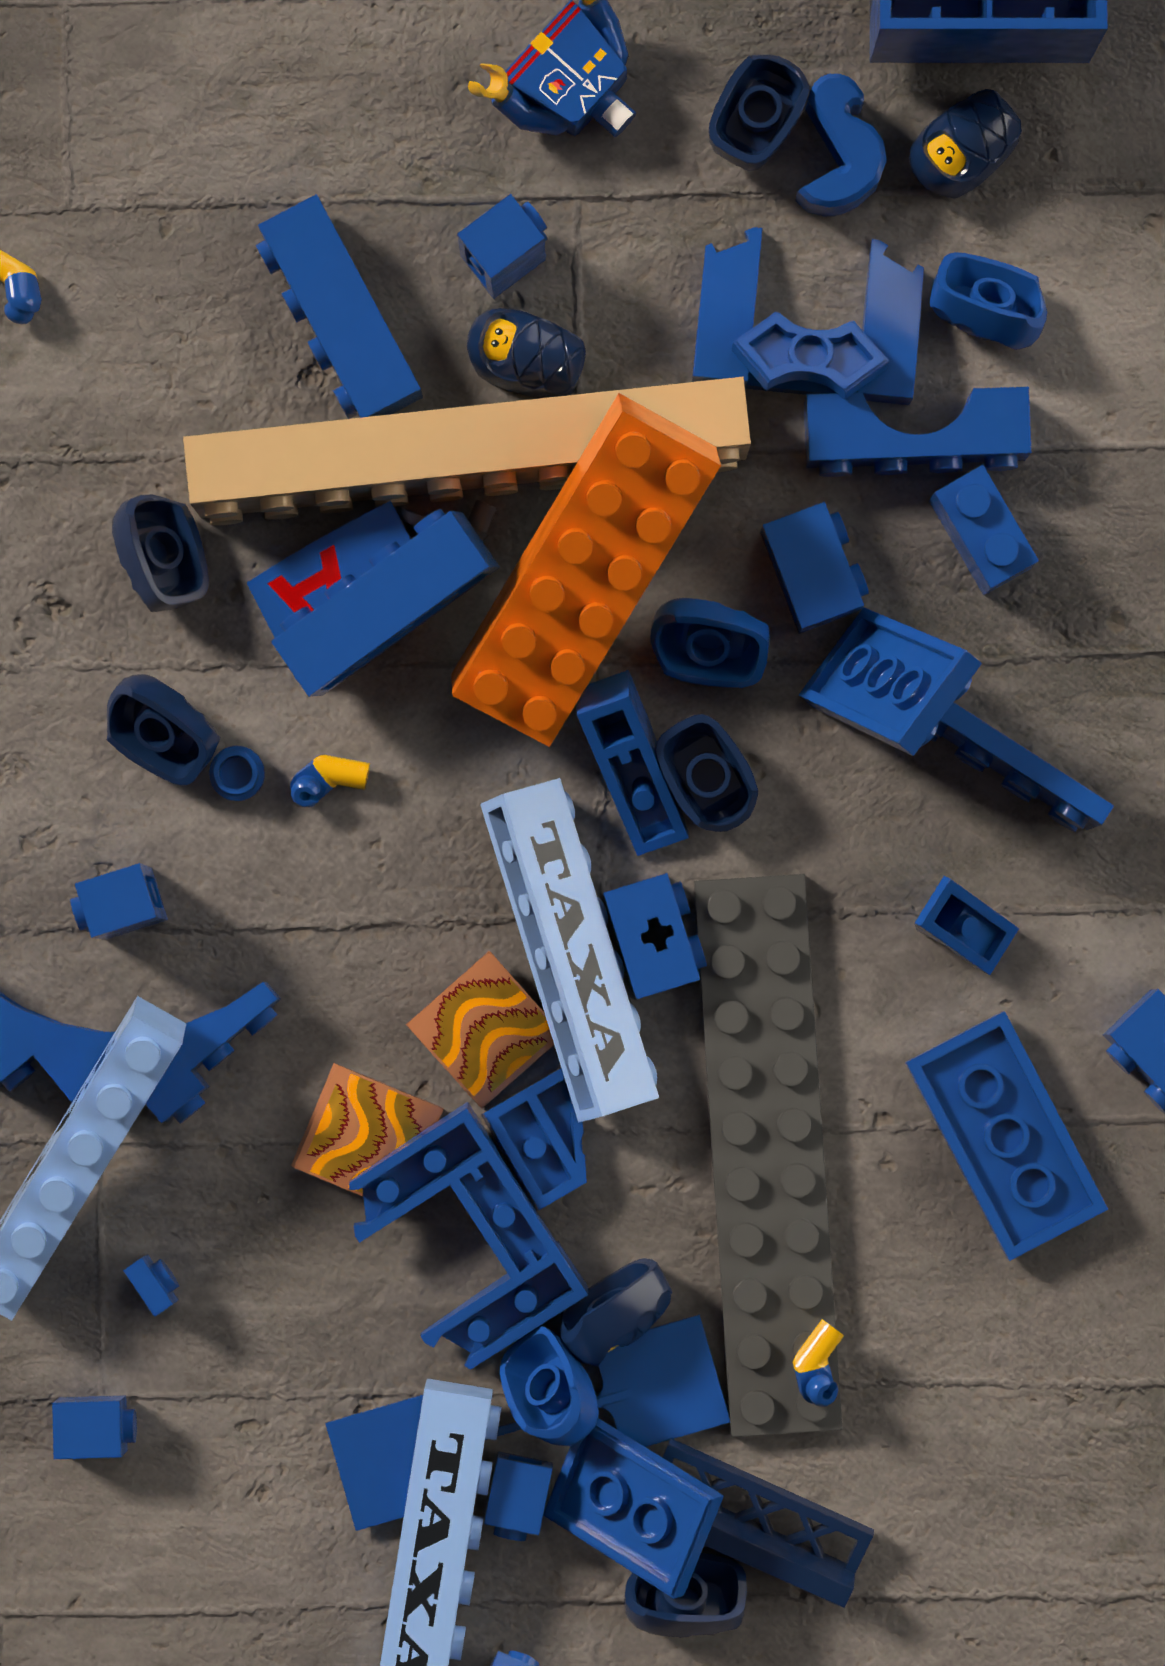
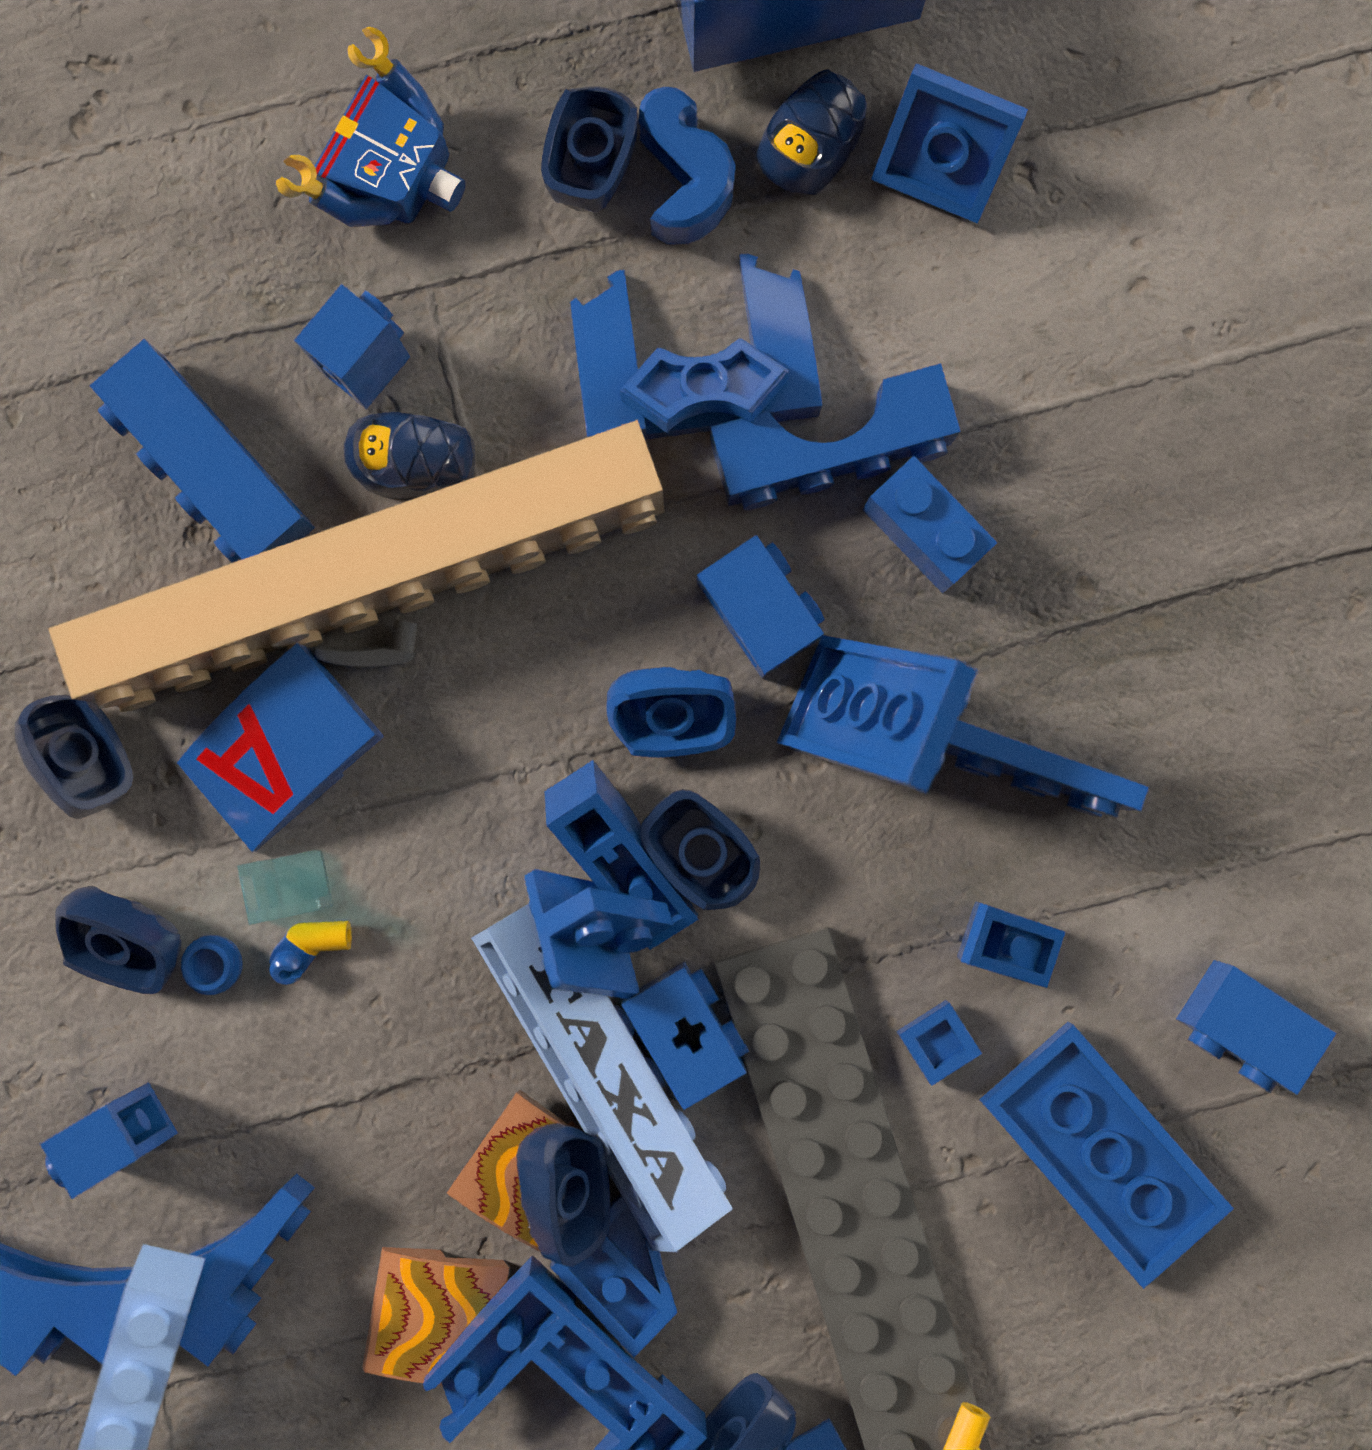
camera: 10 degrees left, 0 degrees up
blue brick [271,509,501,697] -> none
orange brick [451,393,721,747] -> none
blue piece [930,252,1047,350] -> none
none -> clear light blue panel [237,850,334,925]
none -> dark blue piece [516,1123,610,1267]
none -> blue bracket [524,869,673,999]
none -> blue bracket [871,63,1028,224]
none -> blue plate [896,1000,982,1086]

